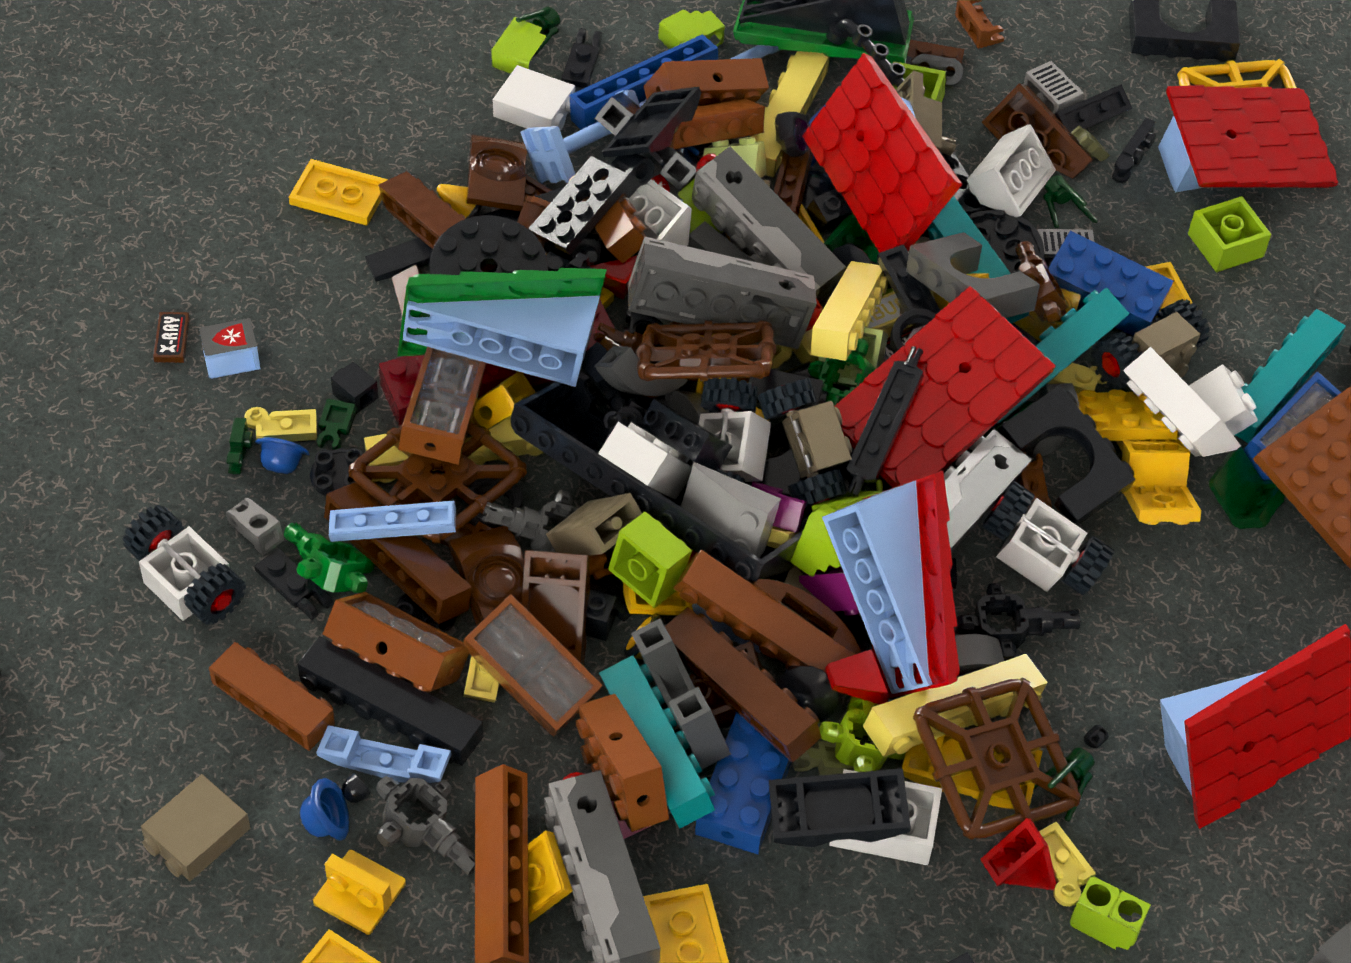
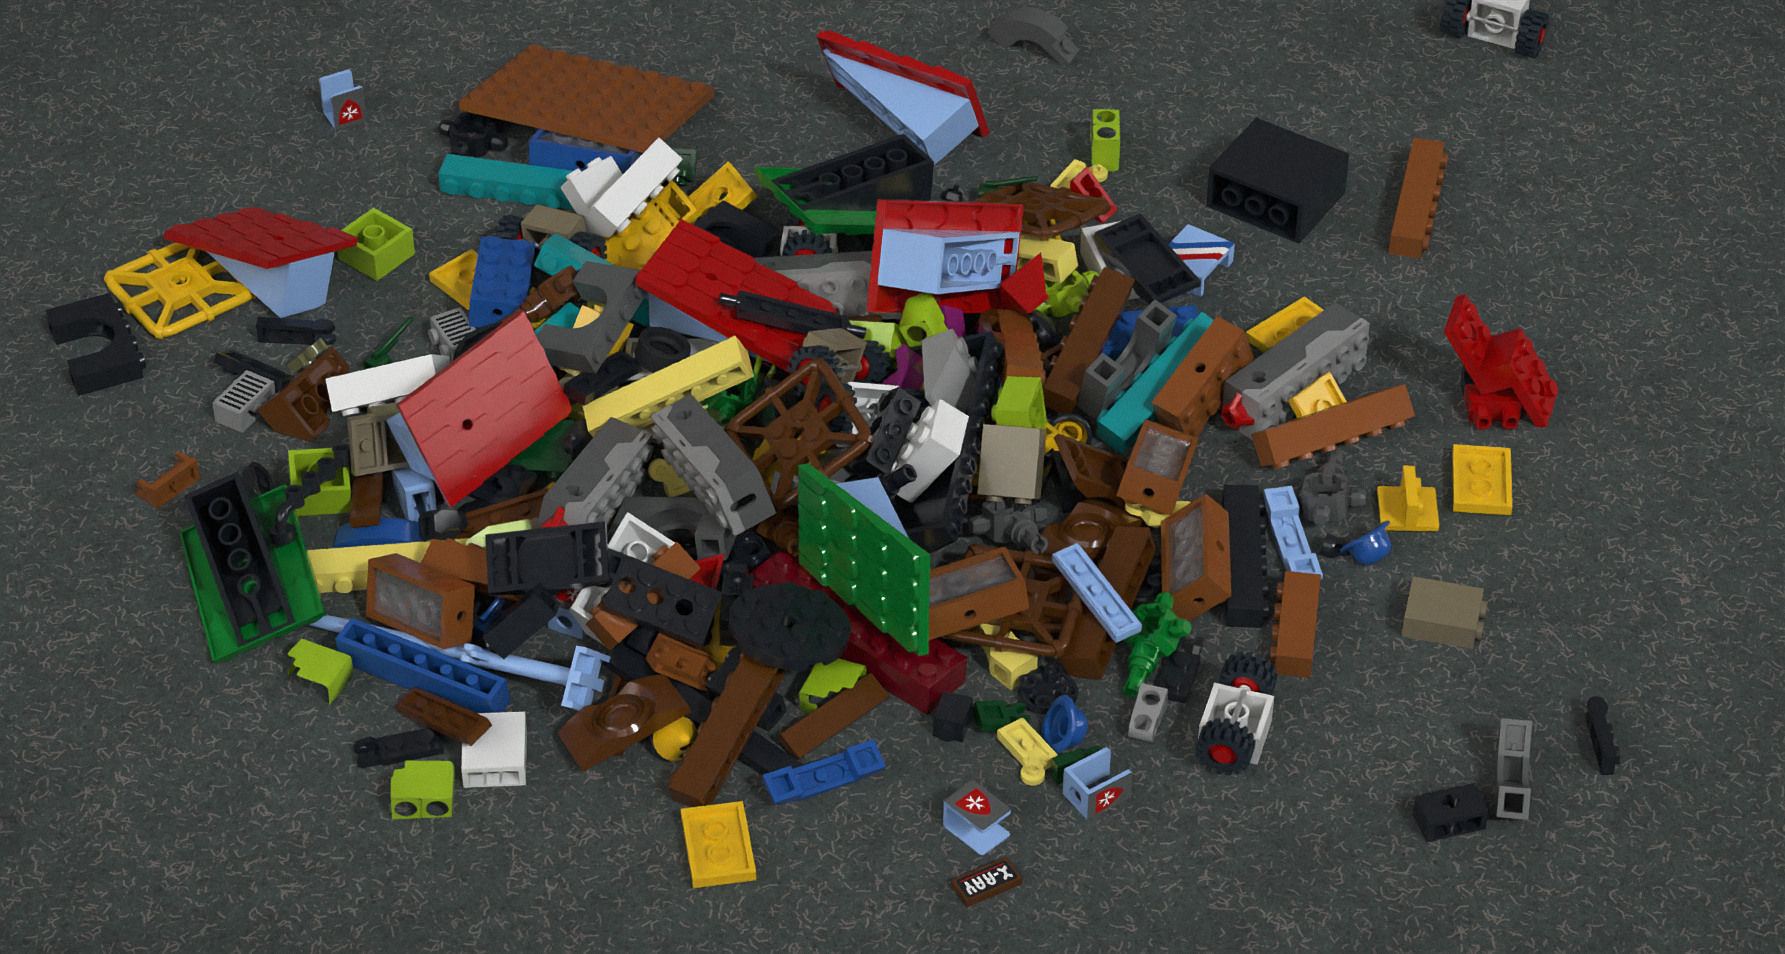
camera: 115 degrees left, 10 degrees down
dark green plant [496,6,560,55] -> none
none -> reddish brown tile [395,686,492,746]
none -> black piece [754,134,934,235]
none -> blue slope [762,739,886,805]
none -> light blue piece [1063,747,1133,820]
none -> panel [1168,224,1235,297]

